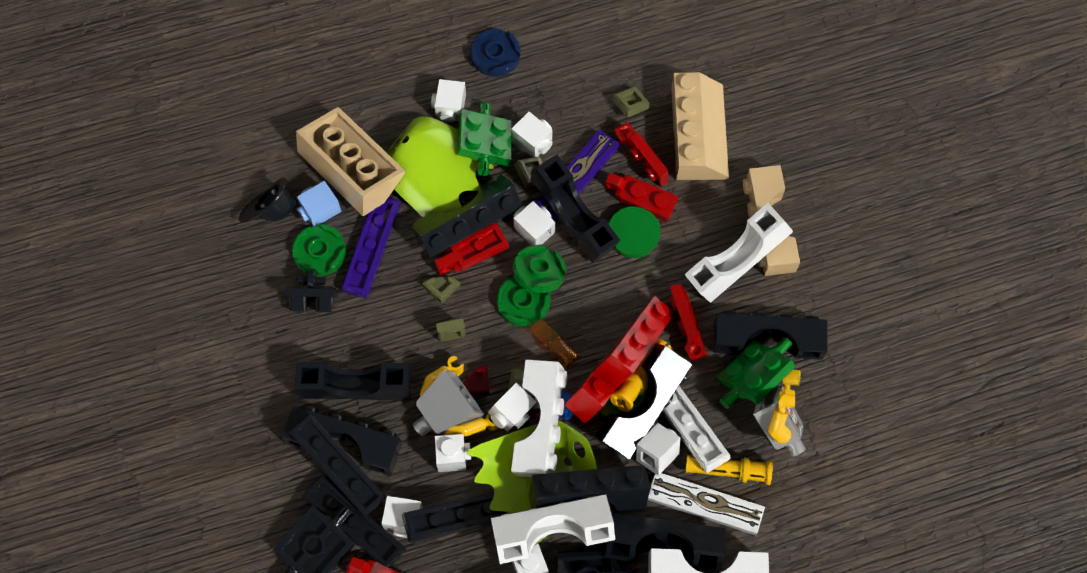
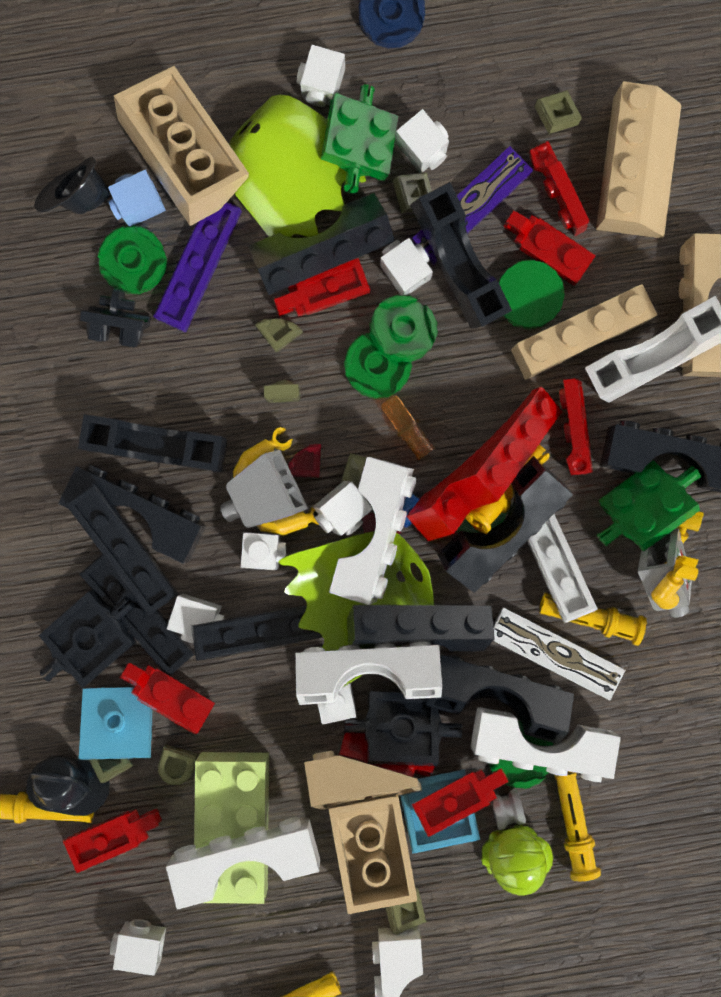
camera: 10 degrees right, 20 degrees up
white brick [636,423,680,476] -> none
none -> tan arch [511,284,657,380]

